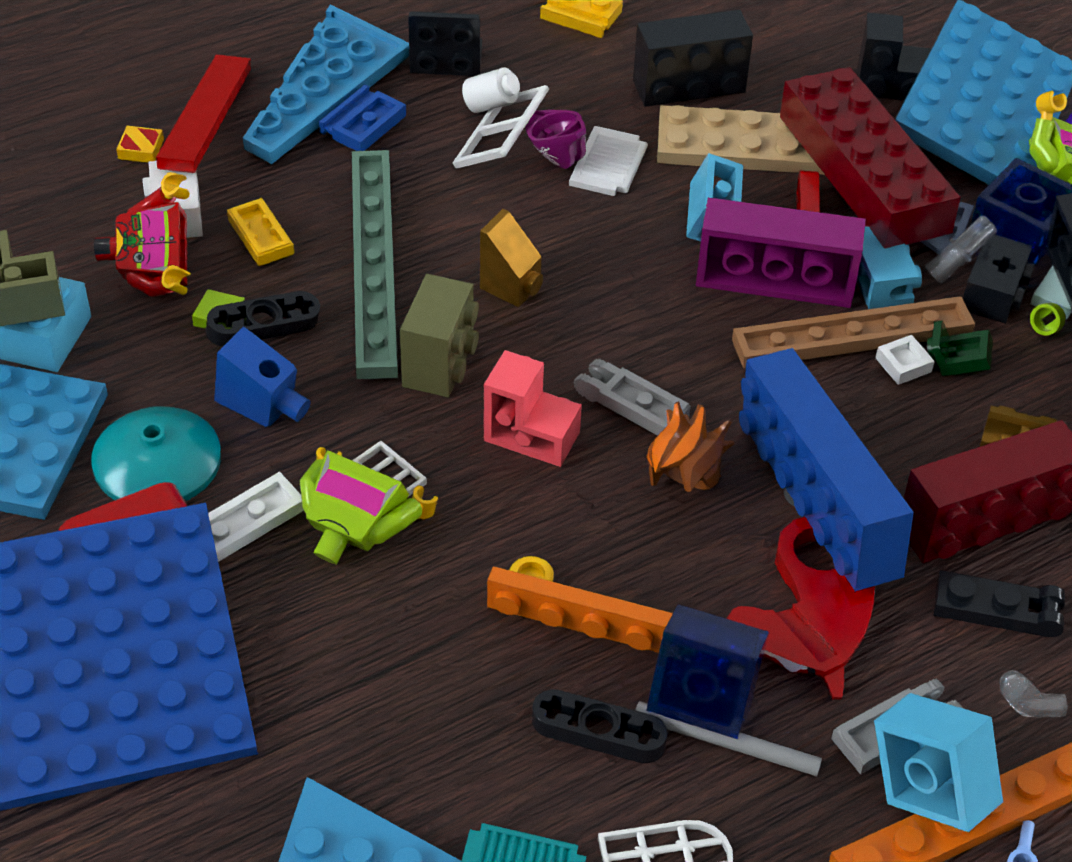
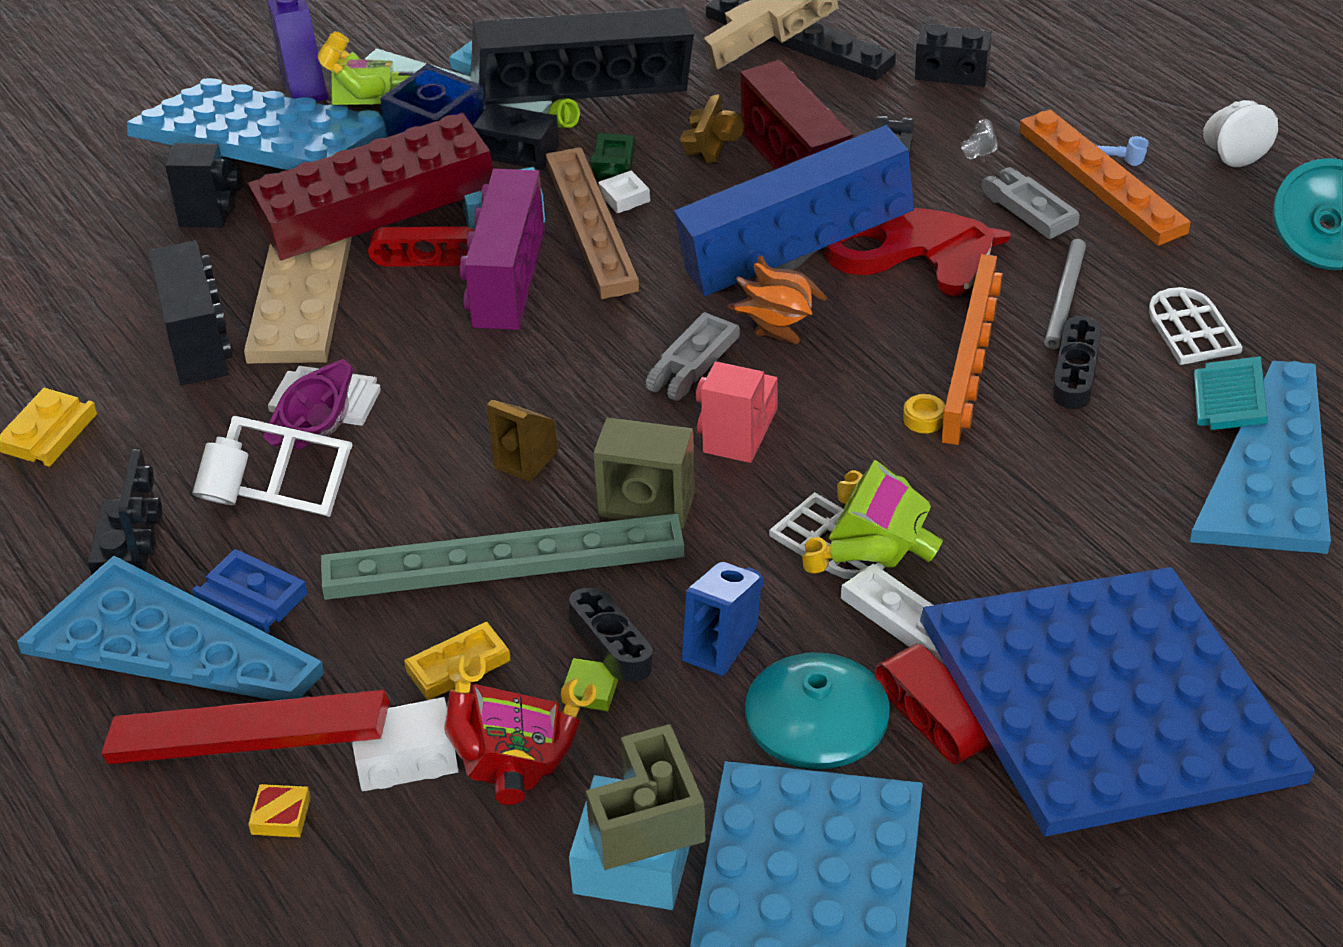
camera: 90 degrees left, 5 degrees down
clear blue brick [646,604,769,739] -> none
medium azure brick [686,153,743,242] -> none
medium azure brick [874,693,1003,832] -> none
clear axle [925,216,997,284] -> none

